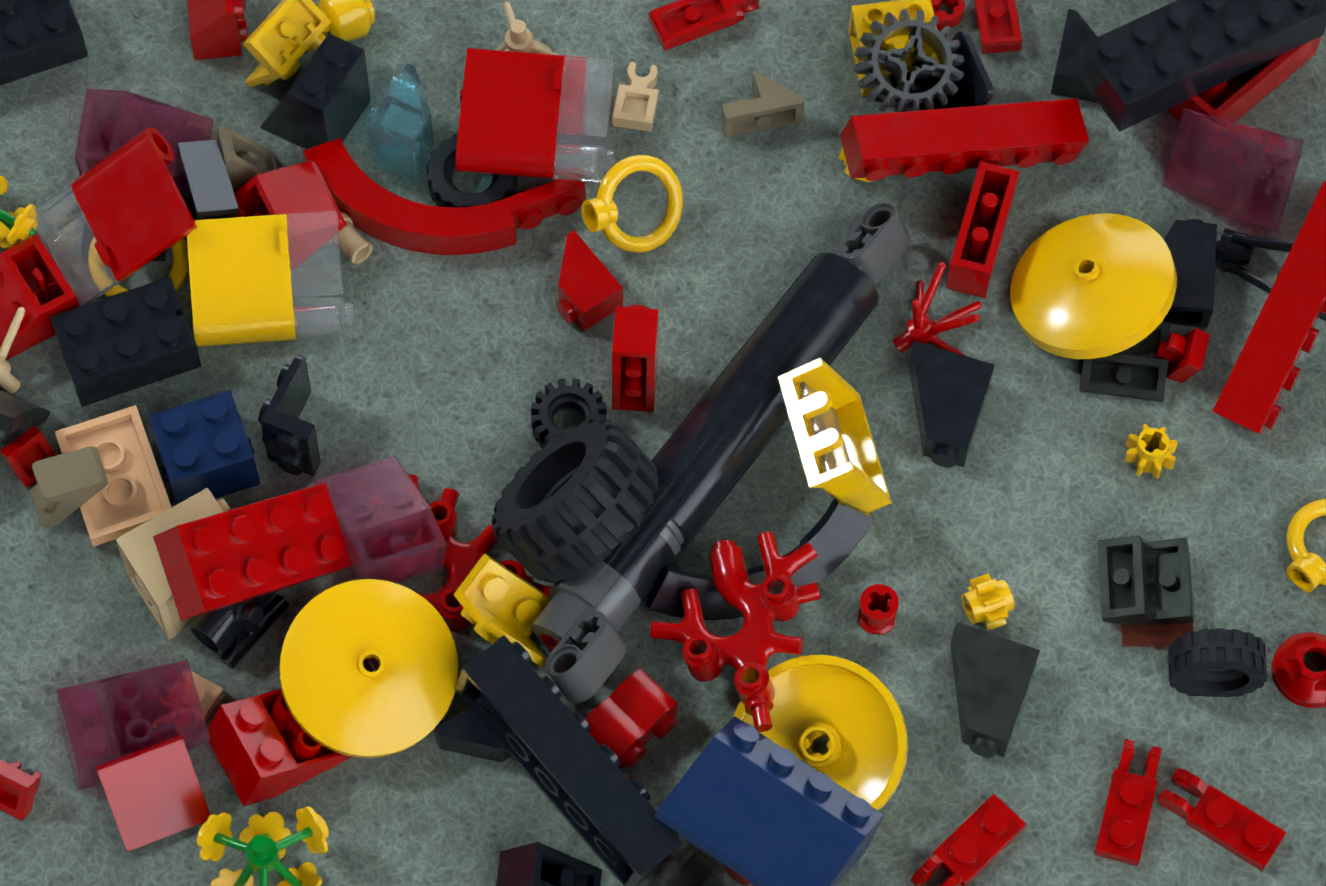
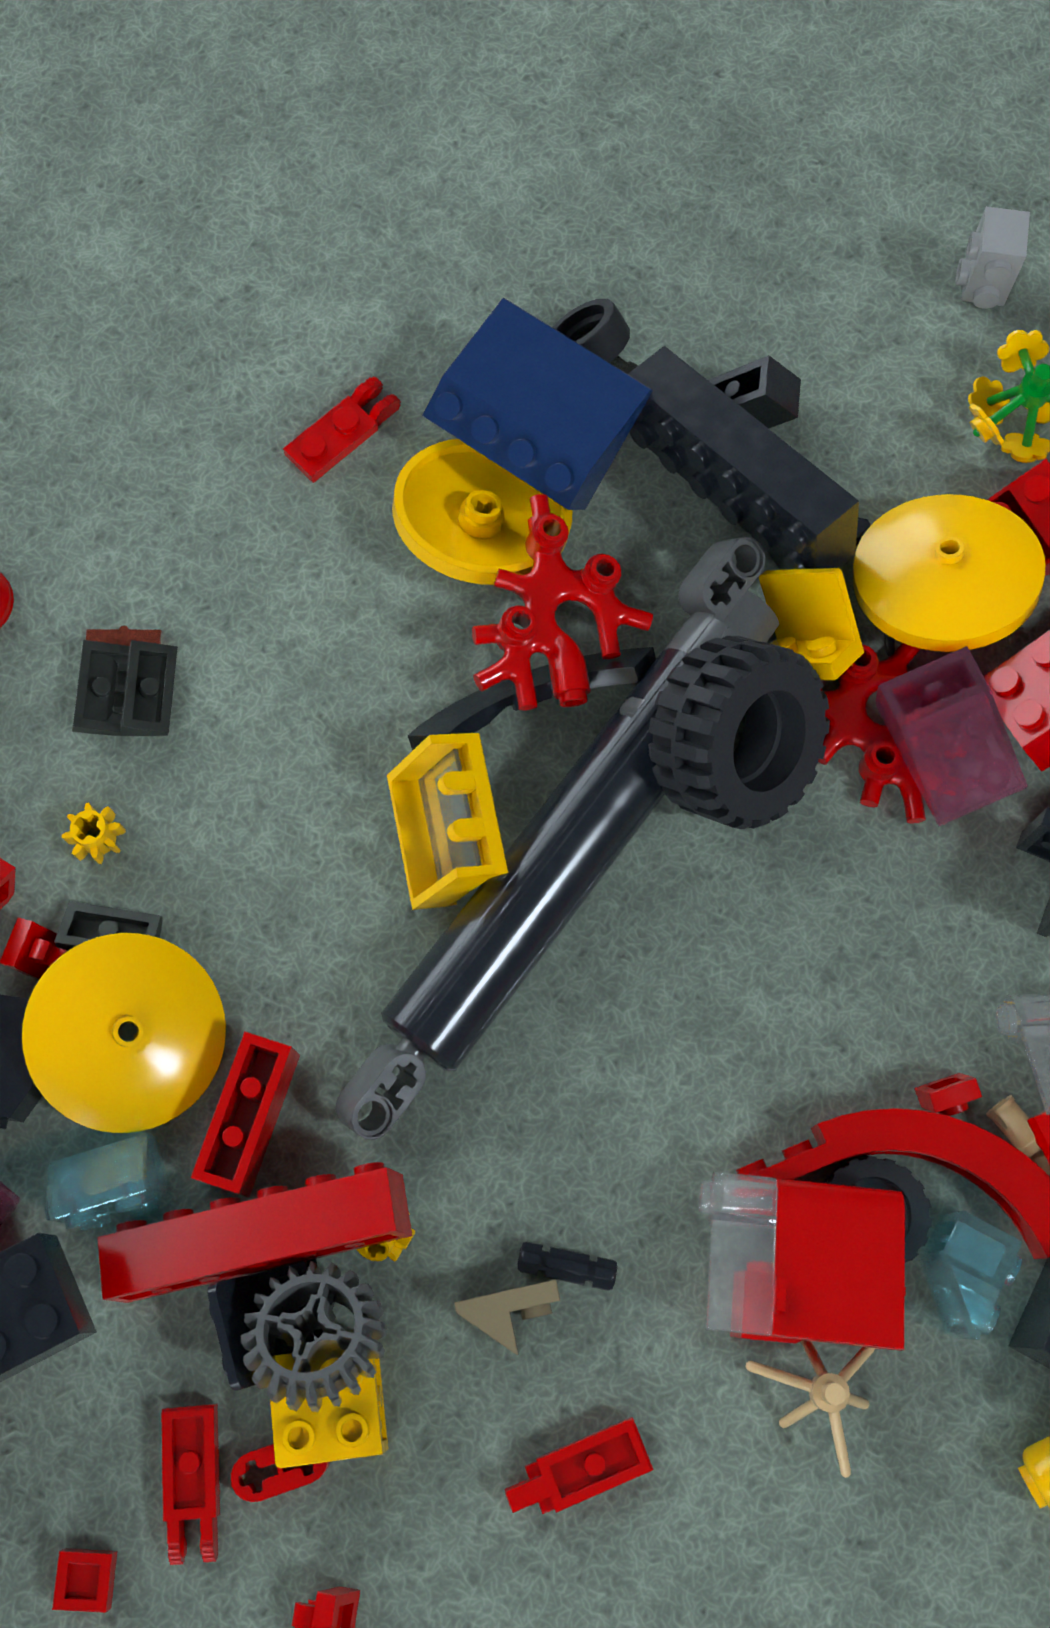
camera: 175 degrees left, 10 degrees up
black tyre [531,378,607,449] -> none
red slope [557,230,623,332] -> none
yellow piece [582,155,683,253] -> none
red brick [585,668,678,769] -> none
tan plate [612,62,659,132] -> none
red brick [612,304,659,412] -> none
red bush [858,584,899,635] -> none
red plant [892,262,982,356] -> none
black slope [909,341,995,468] -> none
pearl dark grey slope [950,622,1040,758] -> none
yellow gear [961,573,1015,631] -> none
black slope [1051,9,1098,103] -> none
red hinge [1094,739,1162,866] -> none
red hinge [1157,768,1287,872] -> none
black tyre [1168,628,1267,697] -> none
none -> clear light blue slope [45,1133,171,1231]
none -> black axle [517,1242,618,1291]
none -> red plate [914,1073,982,1116]

